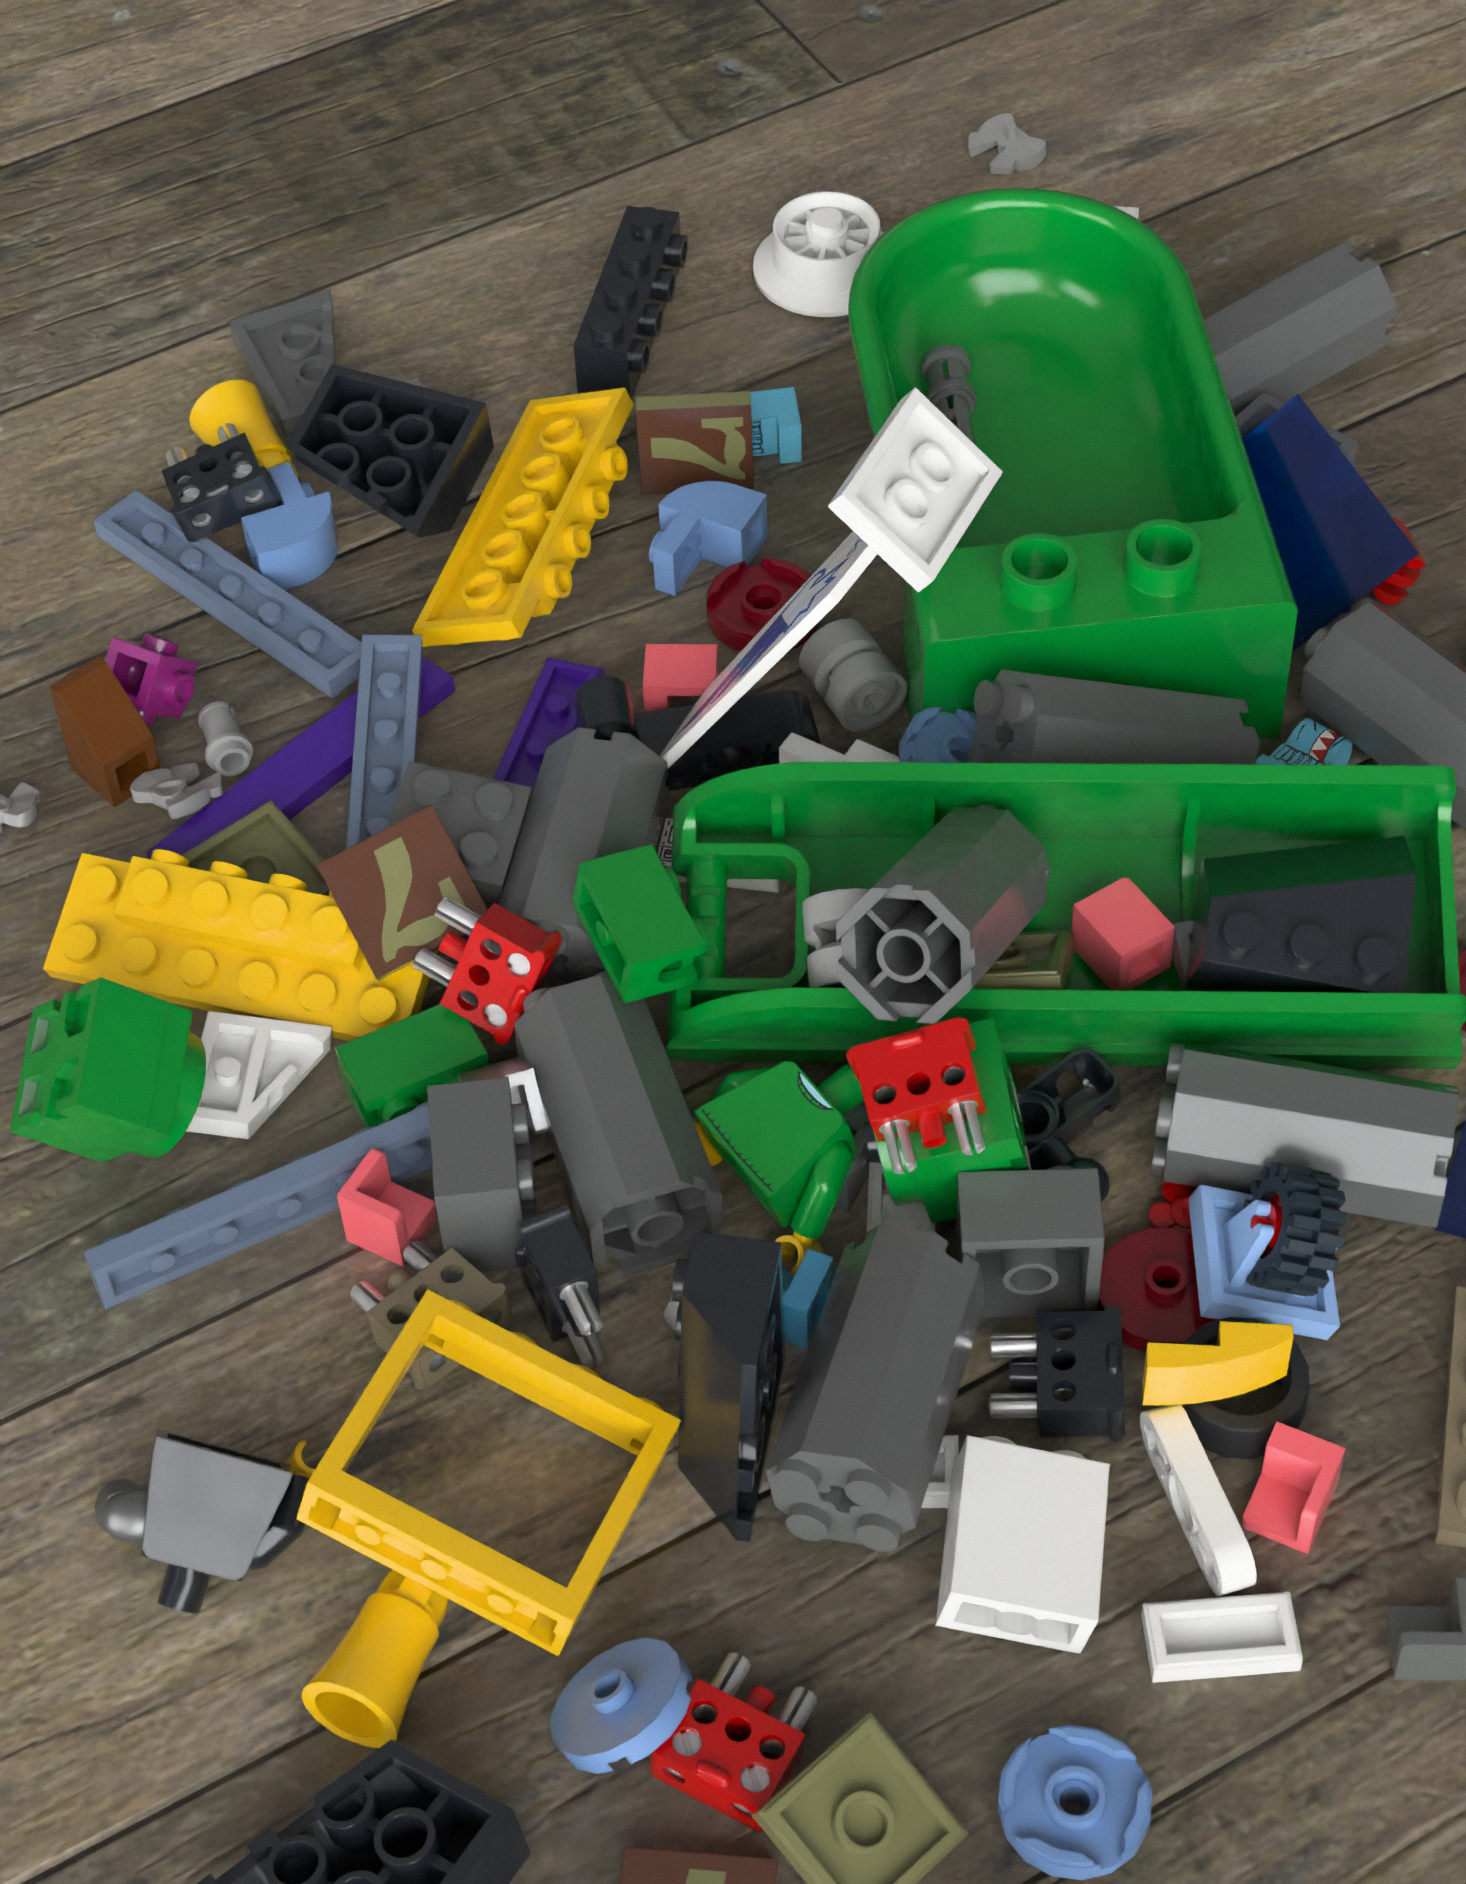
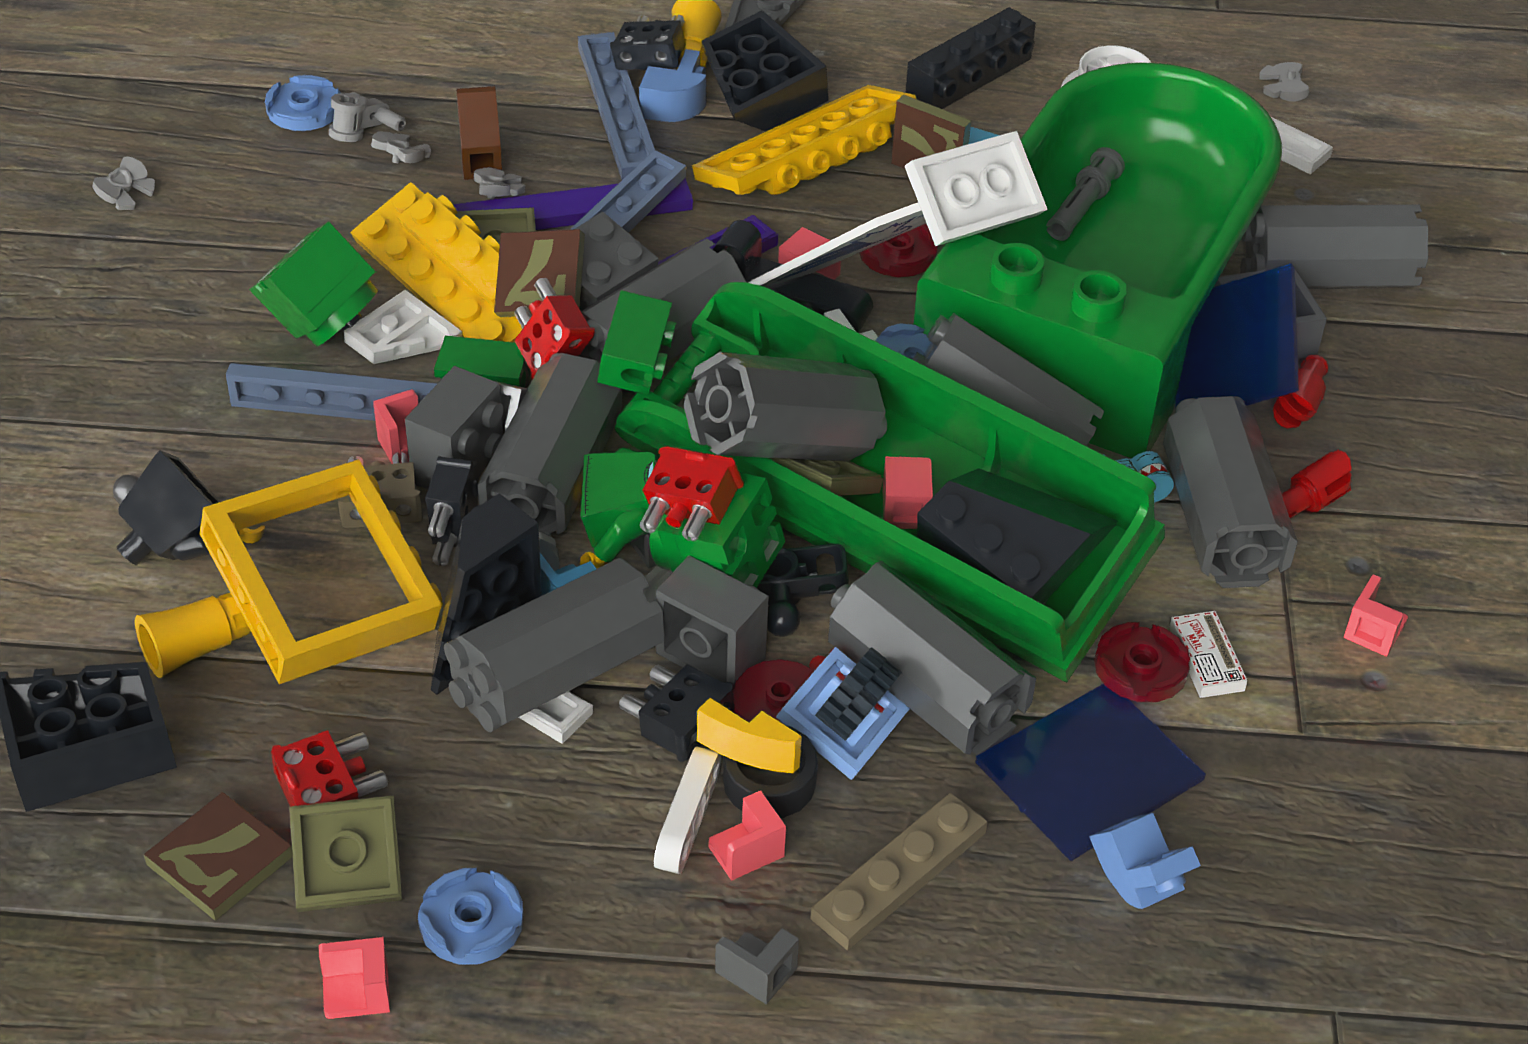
camera: 30 degrees right, 5 degrees down
magenta brick [105,633,198,724] -> none
light grey pin [197,701,253,776] -> none
medium blue plate [550,1638,692,1774] -> none
medium blue brick [649,481,768,596] -> none
light grey wheel [799,618,907,732] -> none
white brick [936,1435,1110,1654] -> none
white tile [1141,1592,1303,1683] -> none

